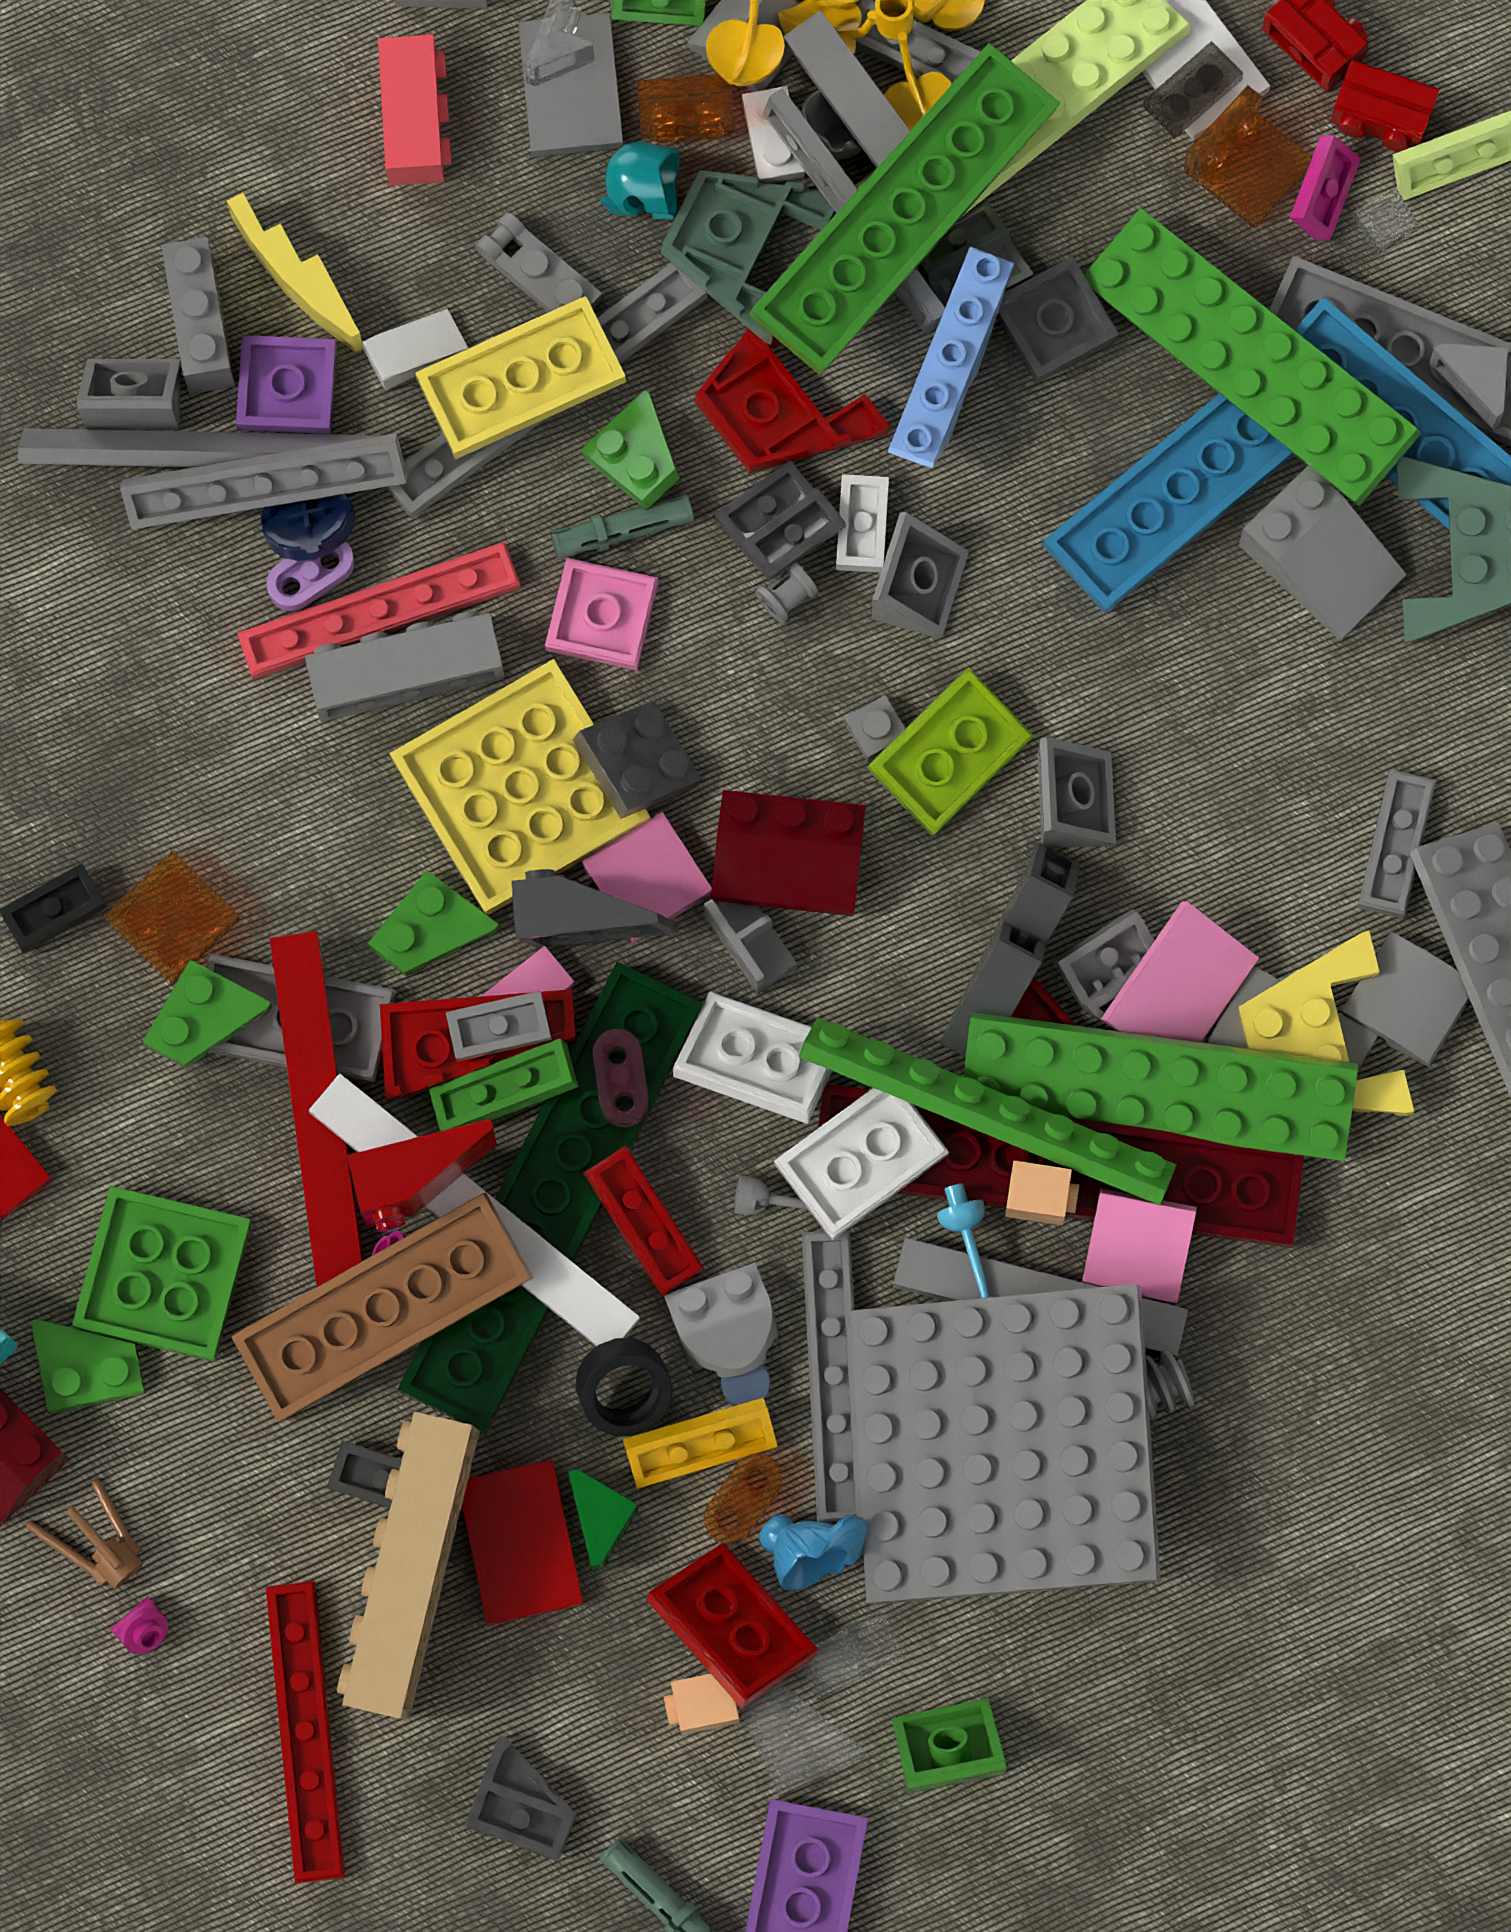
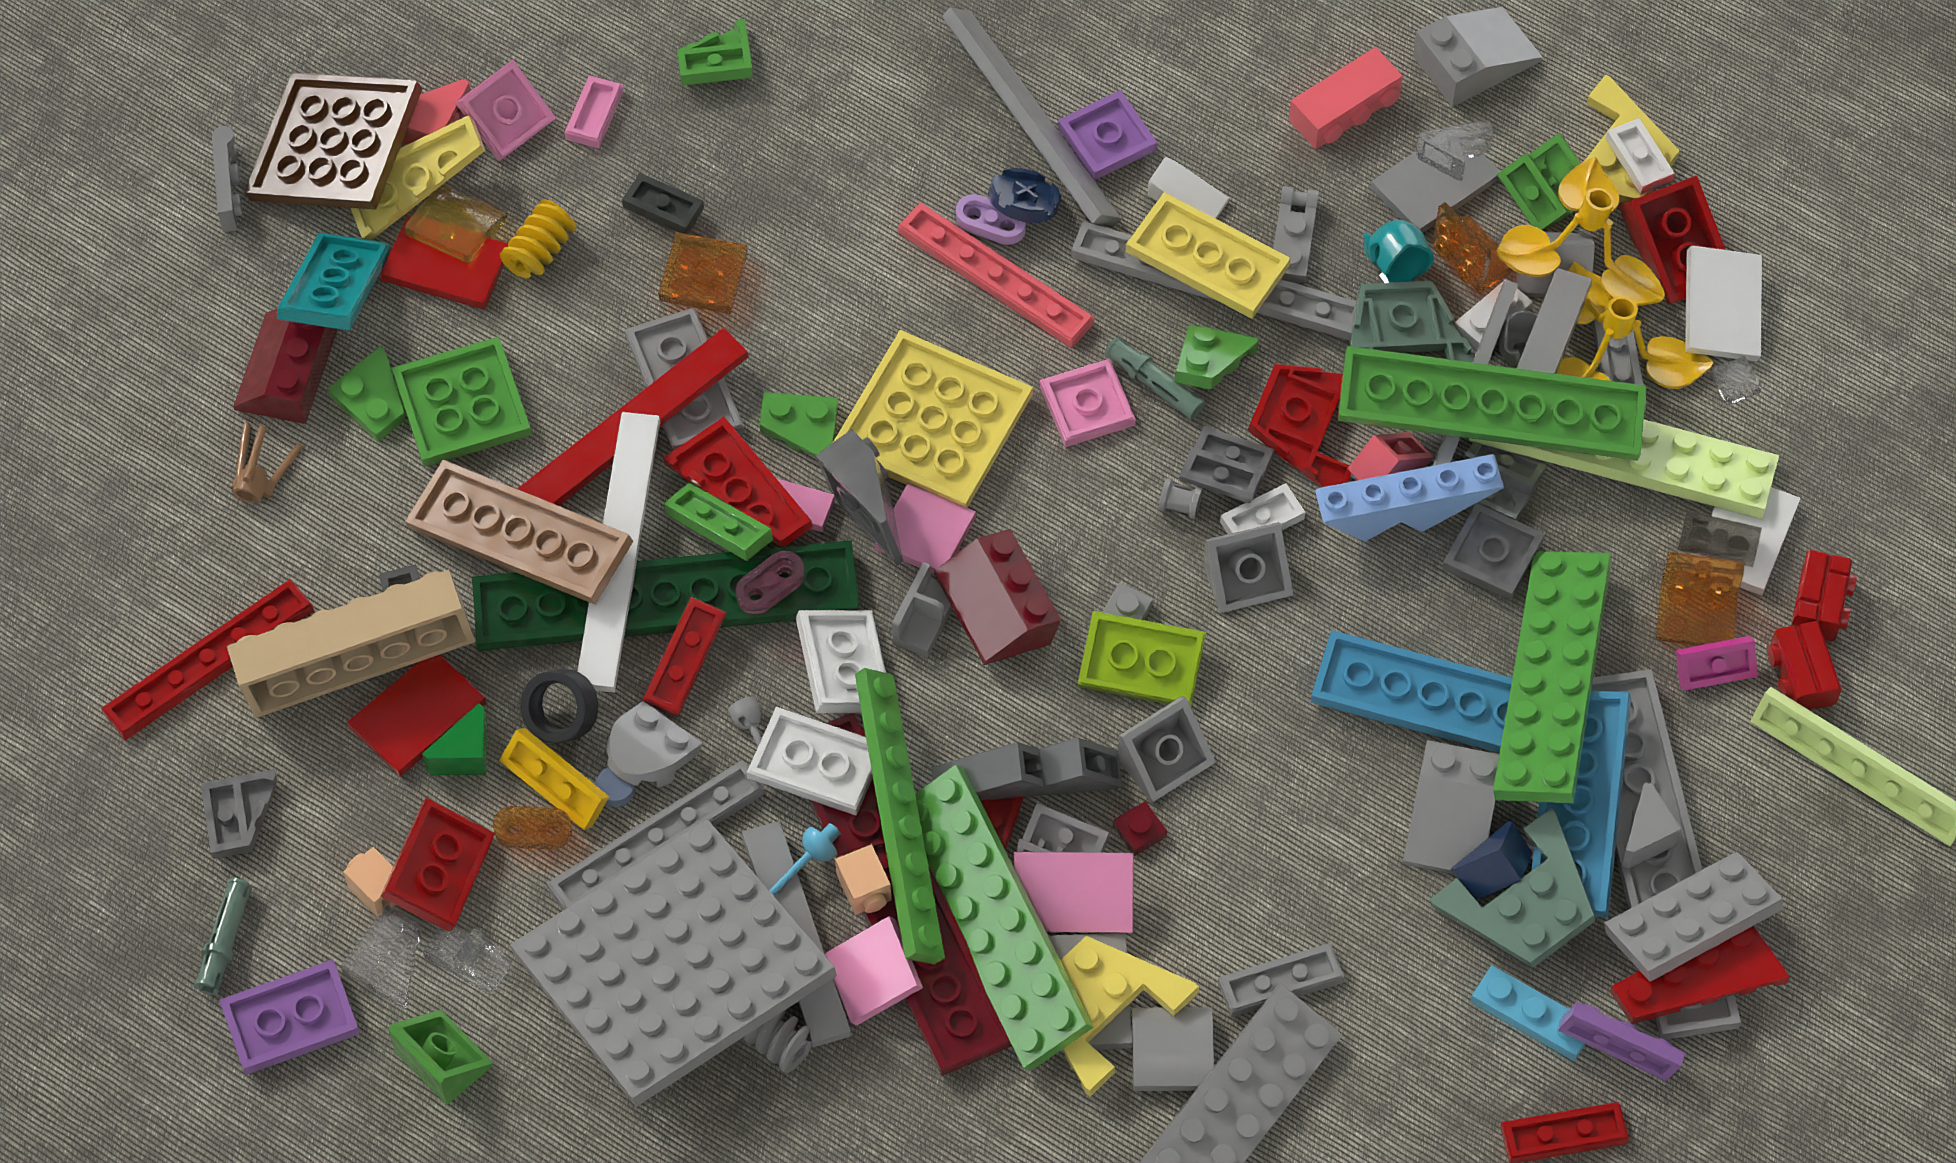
camera: 55 degrees right, 15 degrees down
light grey slope [77,359,181,430] -> none
dark pink plate [110,1596,168,1654] -> none
light grey plate [120,433,408,530] -> none
bright green wing [142,960,273,1069] -> none
light grey brick [161,237,235,395] -> none
light yellow slope [227,193,364,353] -> none
light grey brick [304,611,505,722] -> none
red slope [346,1119,497,1231] -> none
light grey plate [446,991,552,1062] -> none
flat silver plate [573,701,702,819] -> none
dark azure hair [759,1514,868,1591] -> none
clear plate [1353,187,1419,254] -> none
none -> dark red plate [1113,801,1167,856]
none -> coral slope [1347,432,1434,481]
none -> dark blue slope [1451,821,1533,900]

